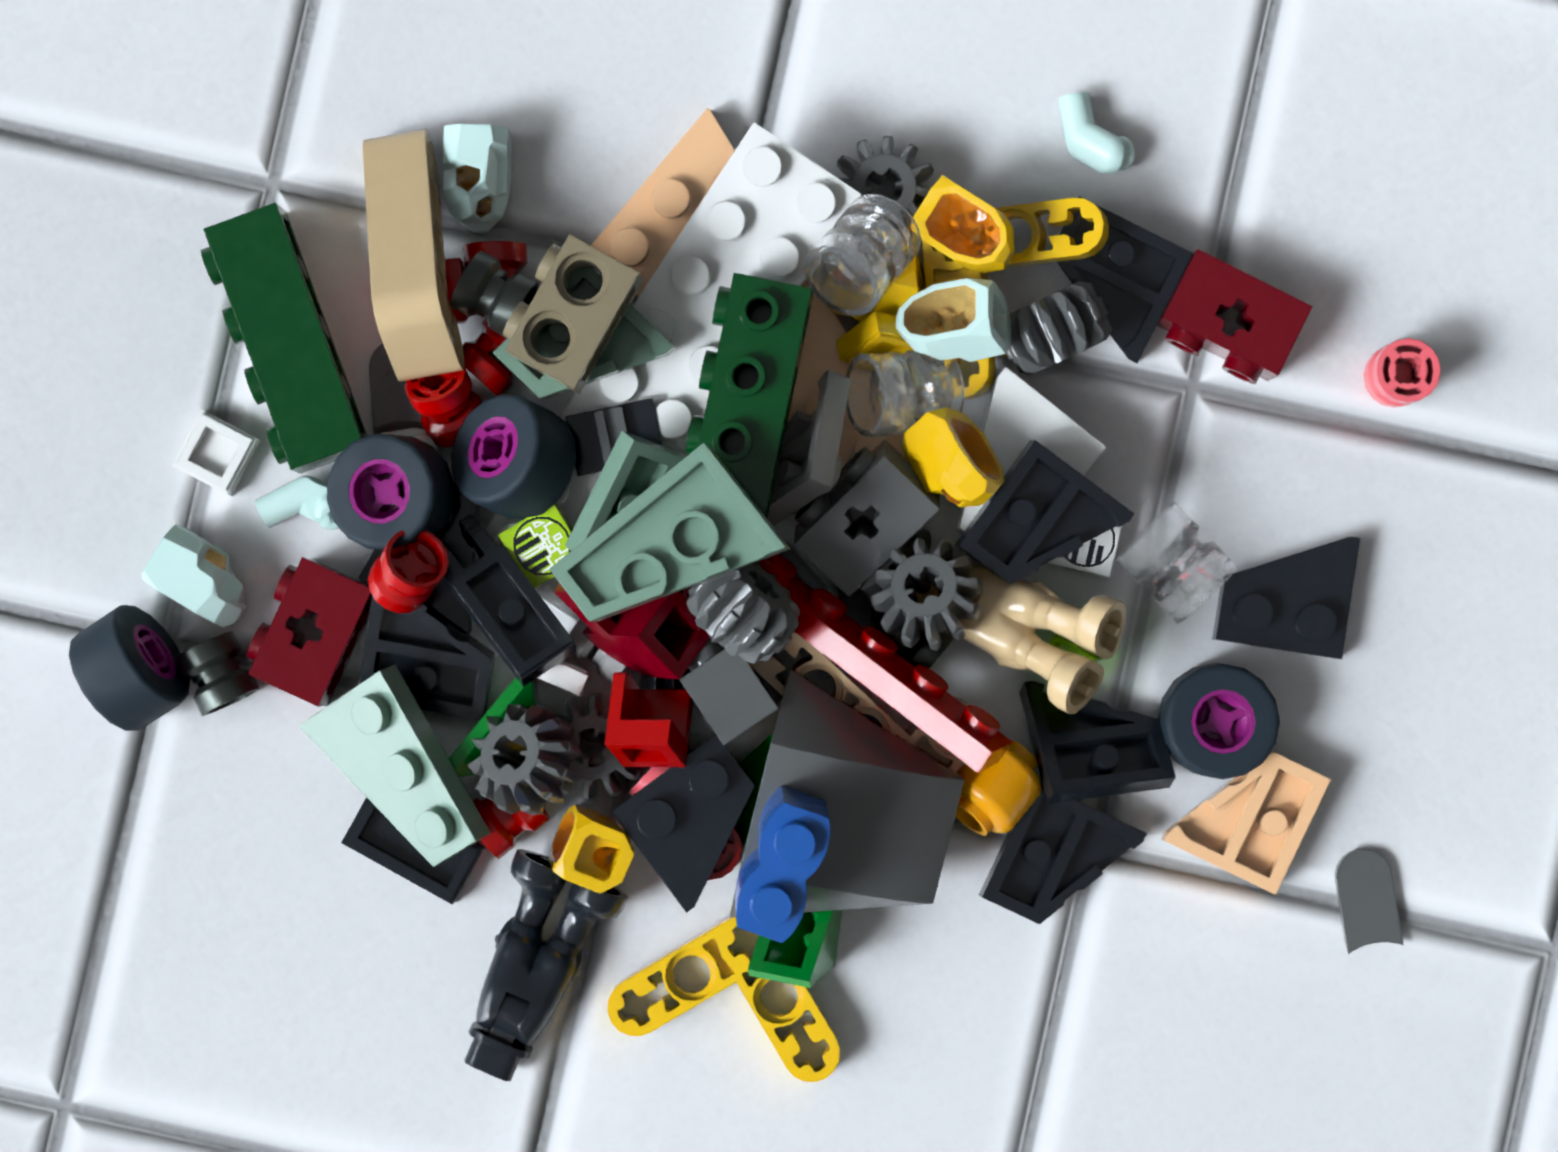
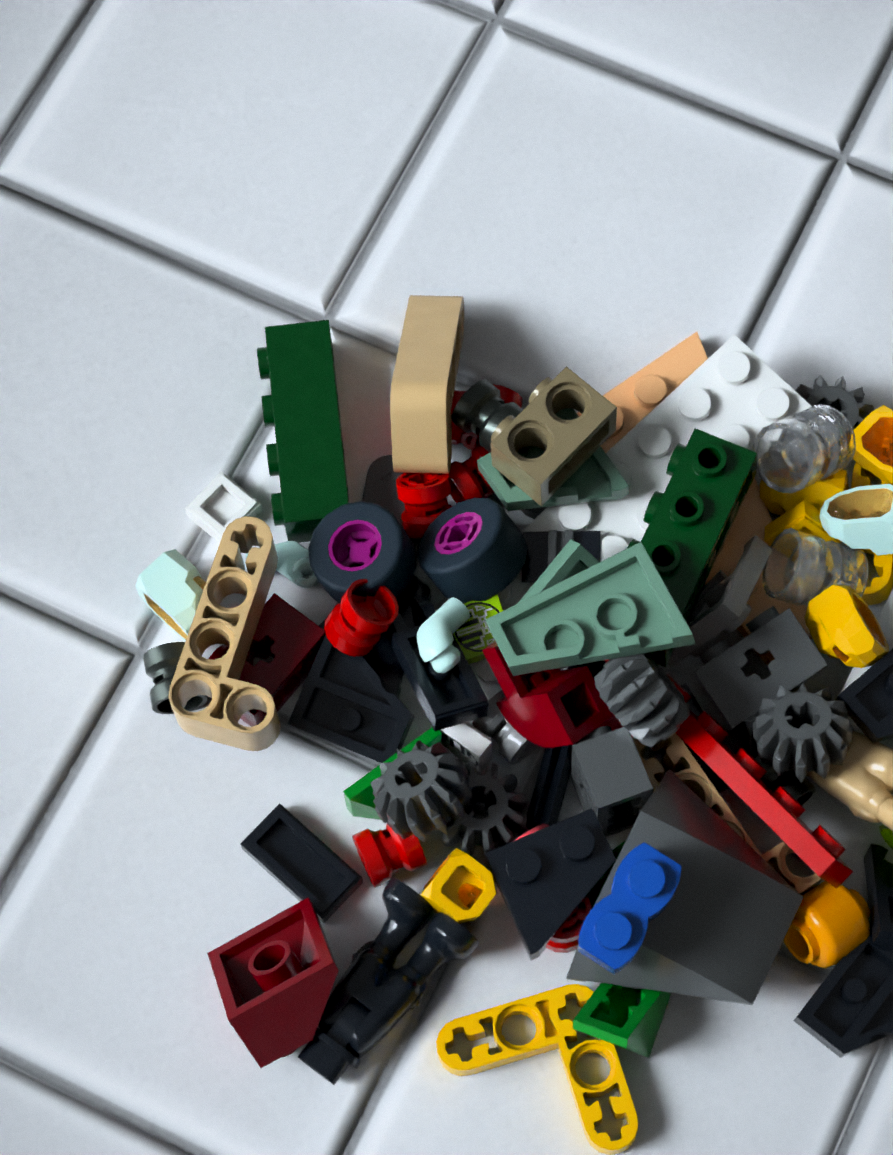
camera: 15 degrees right, 20 degrees down
black wheel [69,605,190,731] -> none
wing [299,664,491,867] -> none
light aqua rock [443,124,512,233] -> none
red panel [605,672,693,767] -> none
none -> tan beam [168,516,281,751]
none -> dark red slope [207,897,339,1068]
none -> light aqua arm [417,597,470,674]

